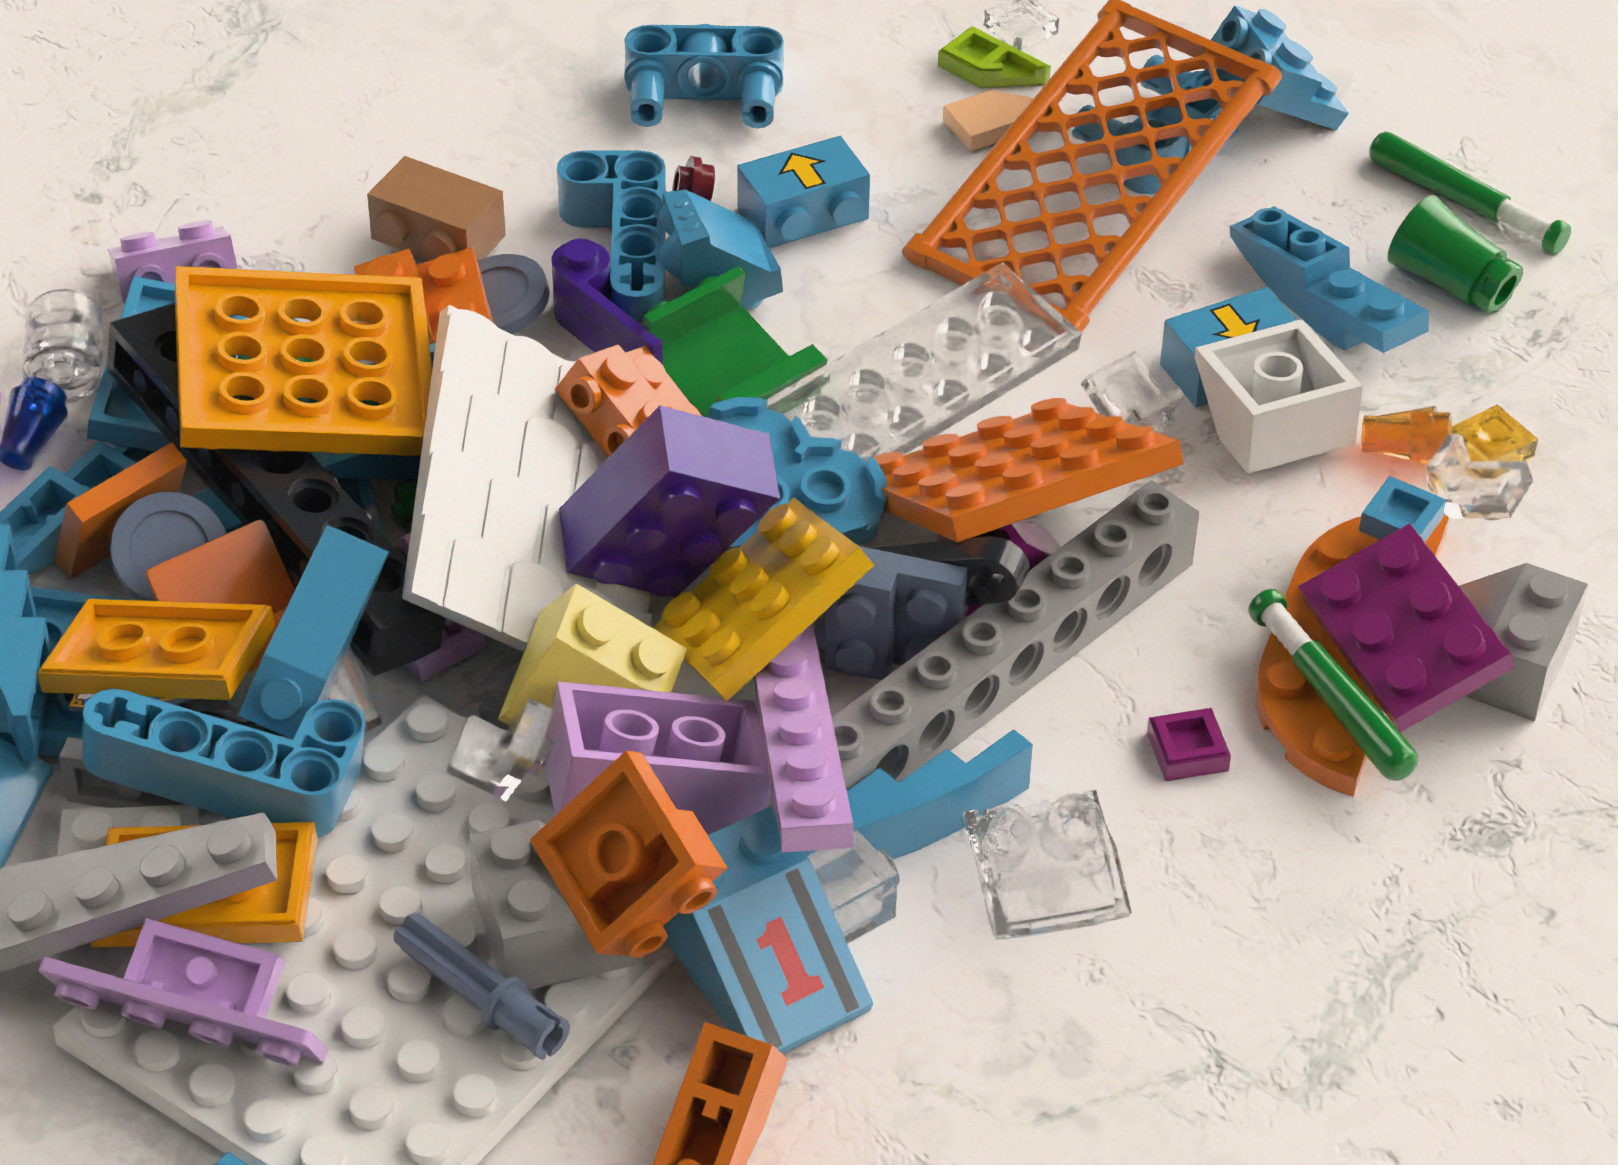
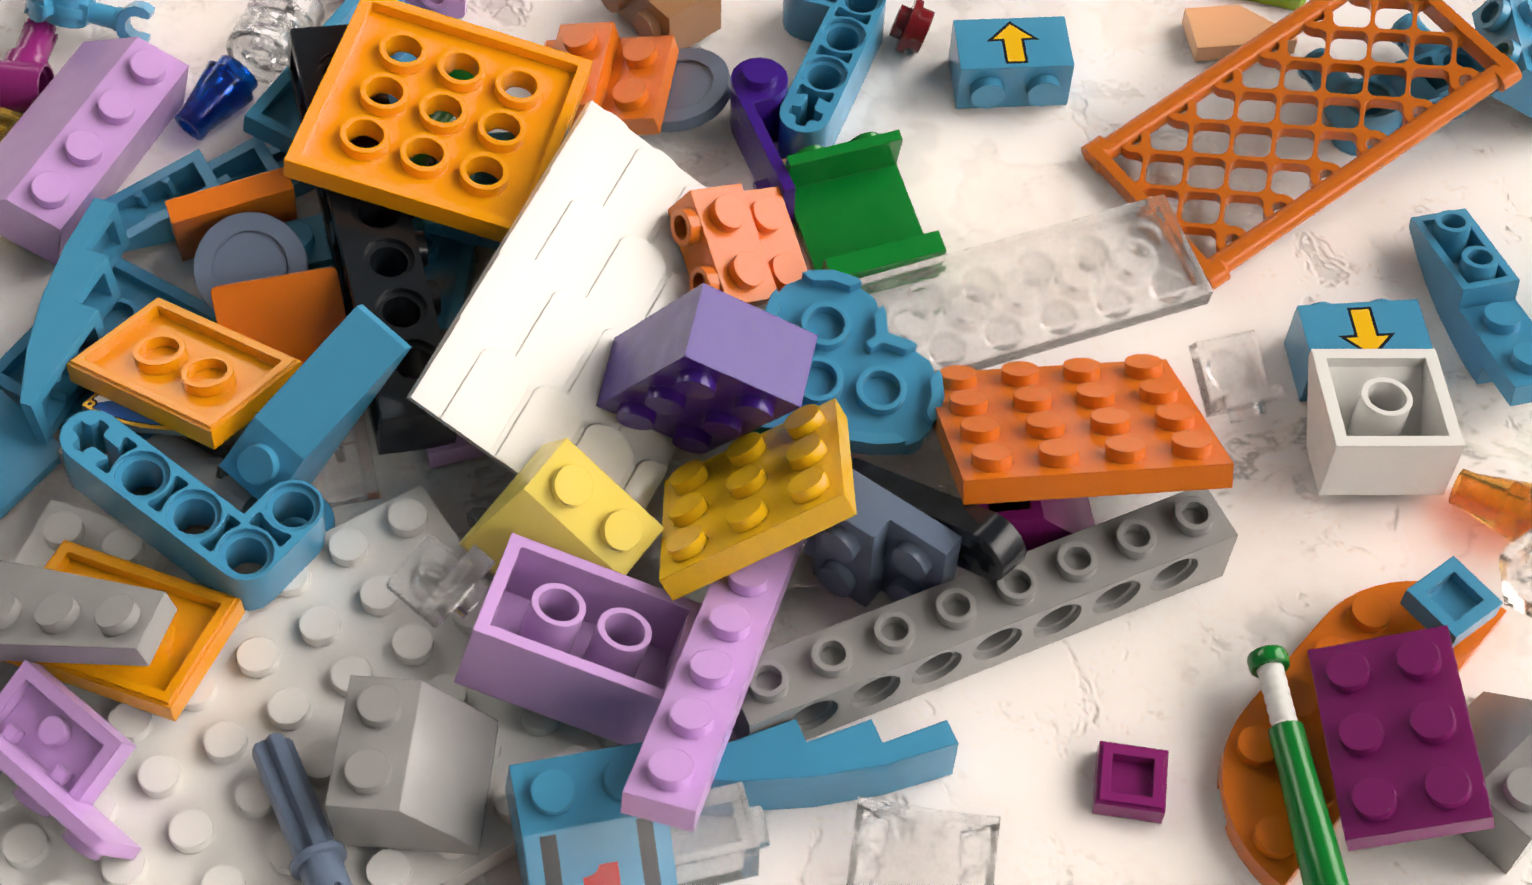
camera: 20 degrees right, 10 degrees up
orange plate [530,751,728,958] -> none
dark azure slope [659,190,783,309] -> none

